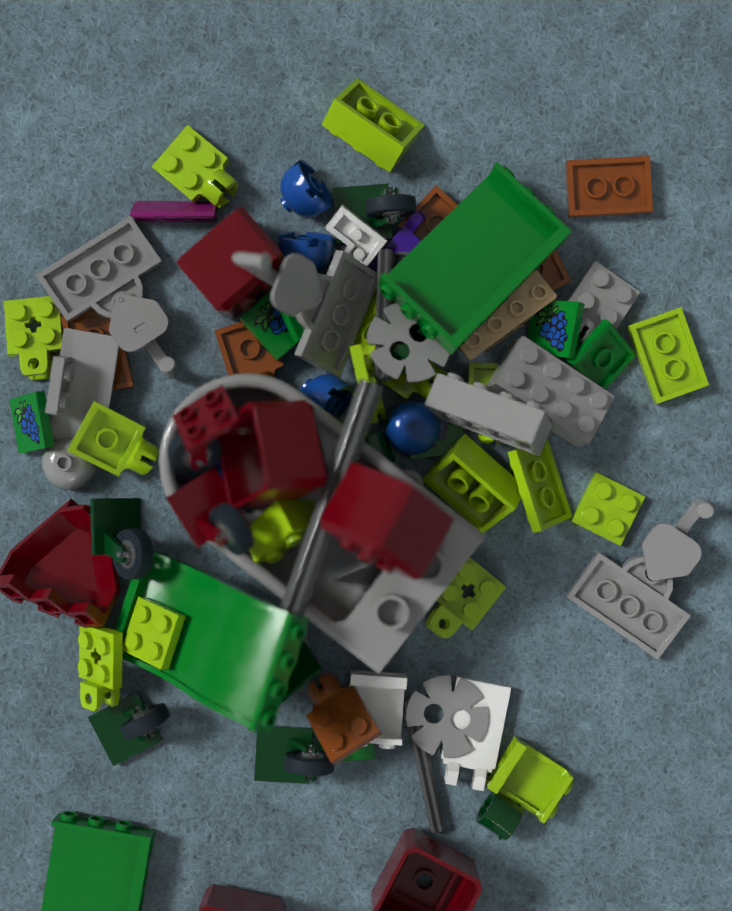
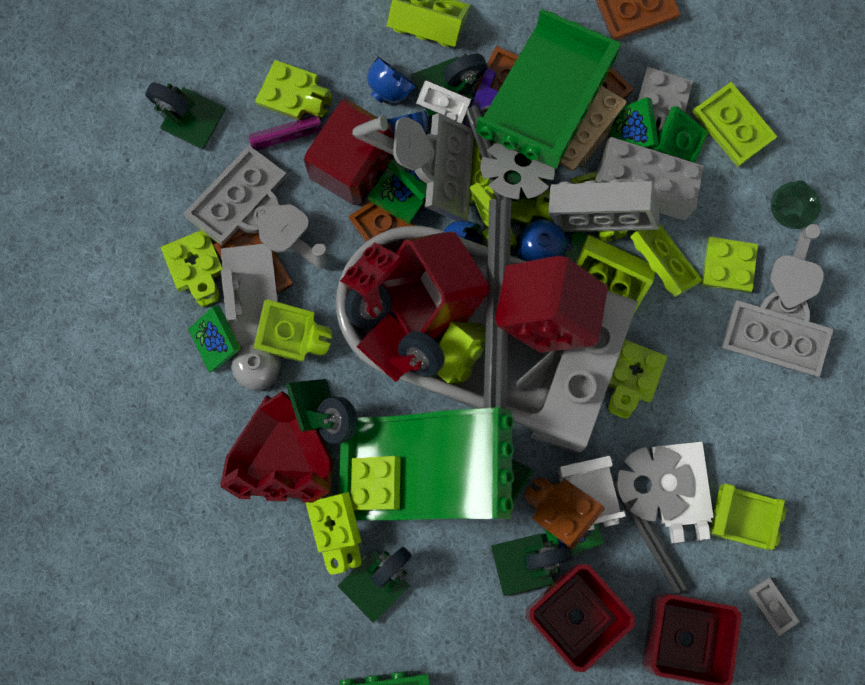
camera: 20 degrees left, 10 degrees down
dark green piece [476,792,523,840] -> none
none -> dark green plate [145,82,226,150]
none -> dark red plate [525,564,635,672]
none -> light grey plate [746,577,800,636]
none -> clear green dish [771,180,821,229]

